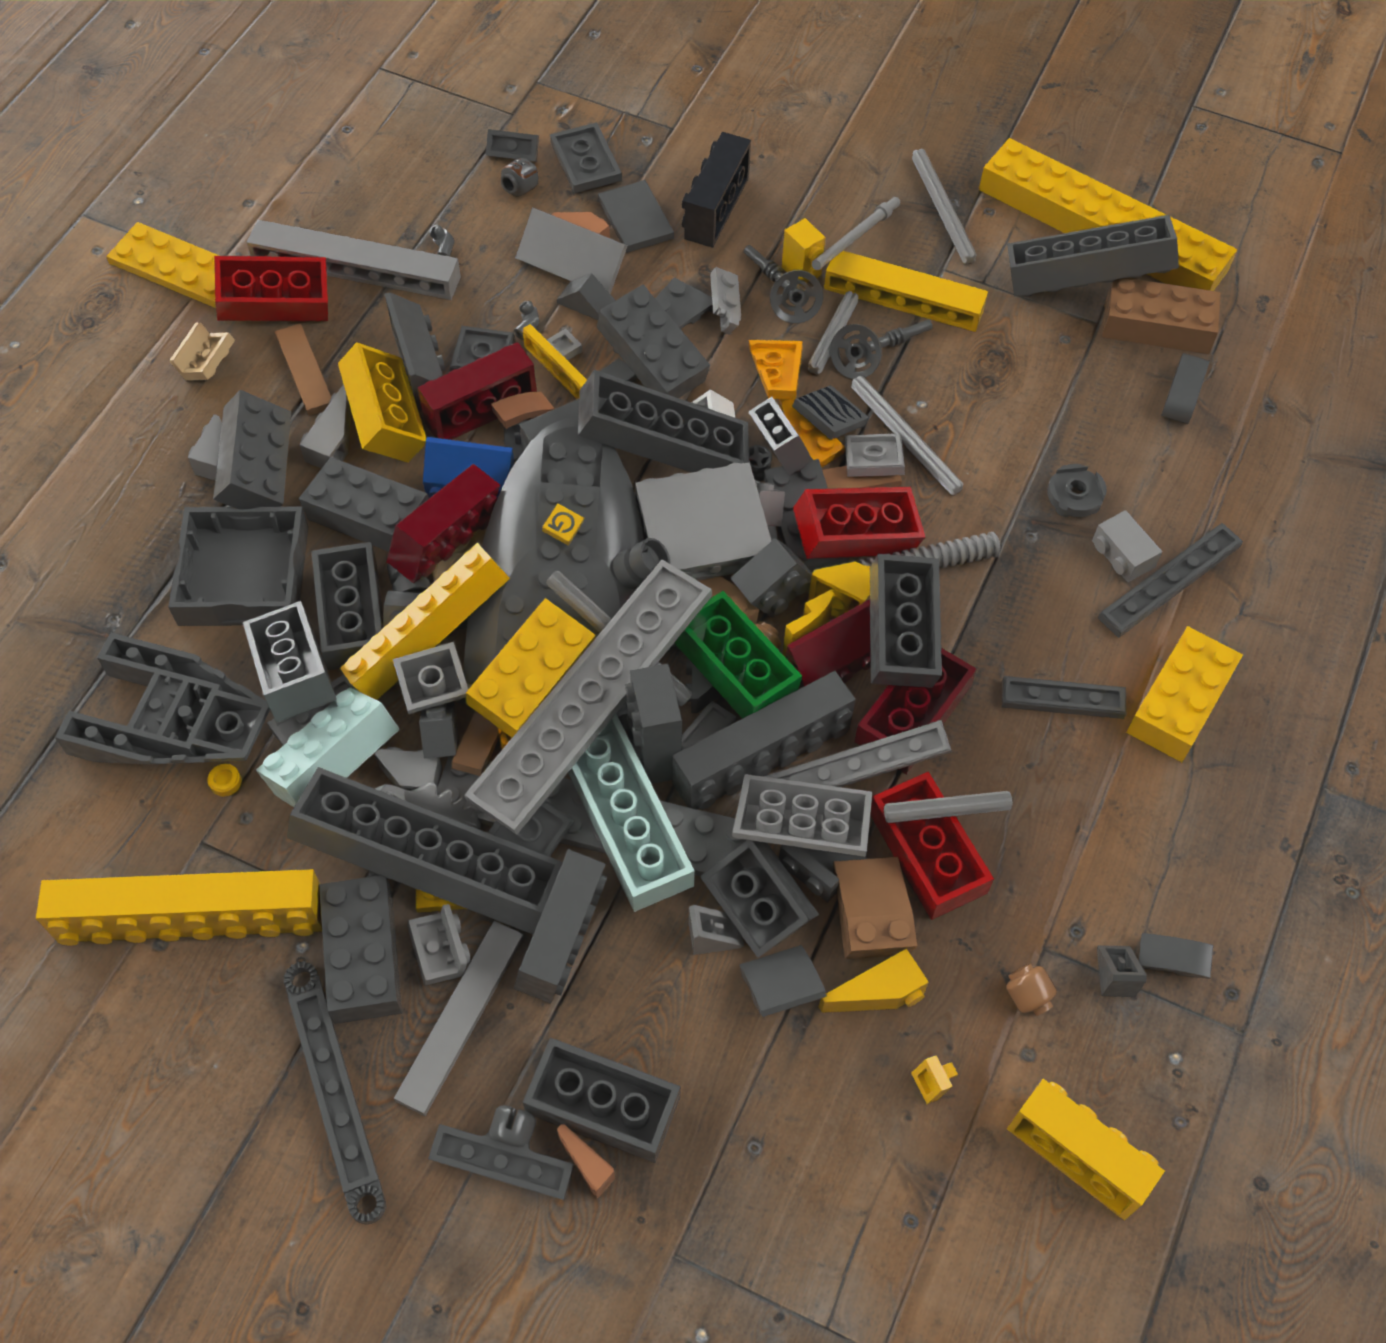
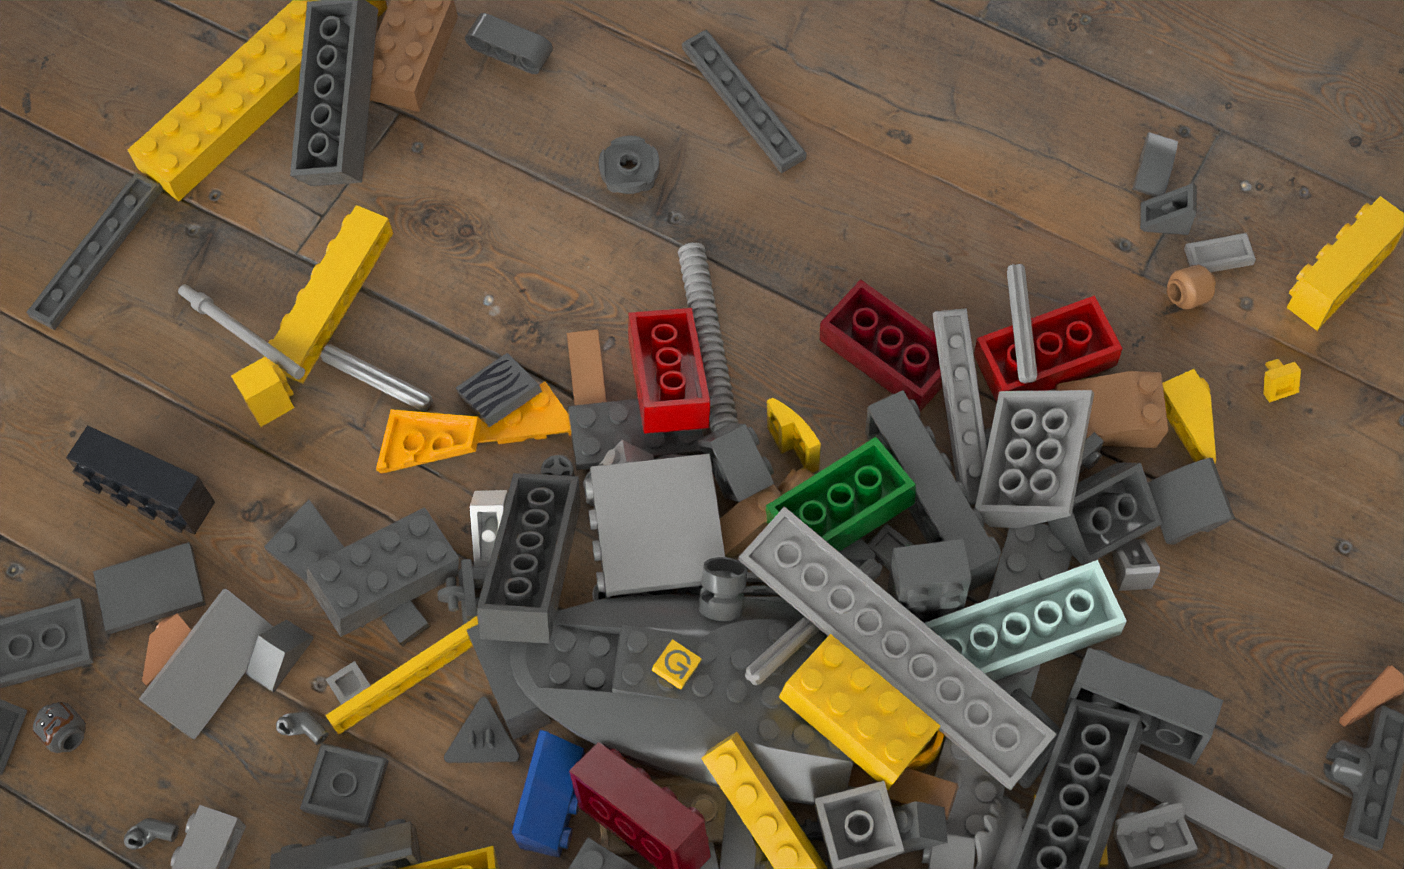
camera: 80 degrees left, 5 degrees up
dark red brick [418,342,537,440] -> none
nougat slope [491,392,555,429] -> none
dark grey brick [523,1037,681,1163] -> none
light grey hinge [710,267,741,335] -> none
dark grey dish [744,245,823,323] -> none
dark grey brick [748,397,813,476] -> none
dark red slope [786,599,871,690] -> none
yellow slope [808,561,870,619] -> none
dark grey dish [830,319,933,379] -> none
light grey tile [845,434,905,477] -> none
light grey axle [851,376,963,495] -> none
dark grey brick [870,554,942,688] -> none
light grey axle [912,148,977,264] -> none
dark grey tile [1002,676,1127,719] -> none
light grey brick [1092,510,1163,582] -> none
yellow brick [1126,626,1243,763] -> none
none -> dark grey tile [26,172,163,330]
none -> light grey tile [1184,233,1256,272]

